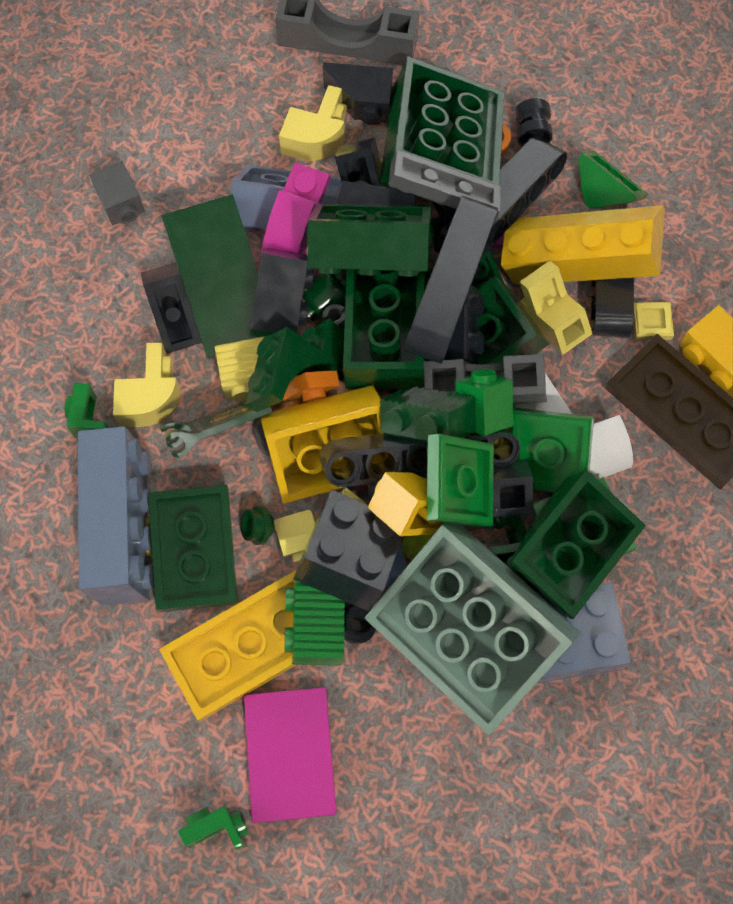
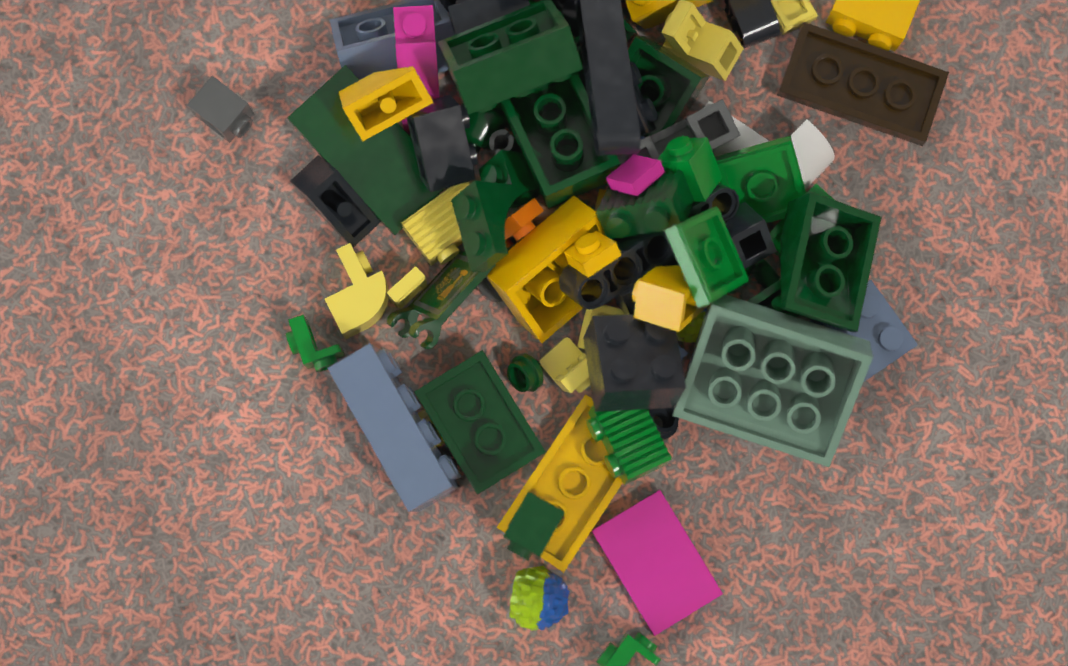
camera: 30 degrees left, 10 degrees up
none -> yellow slope [339,66,434,141]
none -> light yellow tile [386,266,427,309]
none -> dark green brick [503,491,565,561]
none -> lime piece [509,566,570,631]
none -> yellow plate [563,230,622,278]
none -> dark pink tile [606,154,665,196]

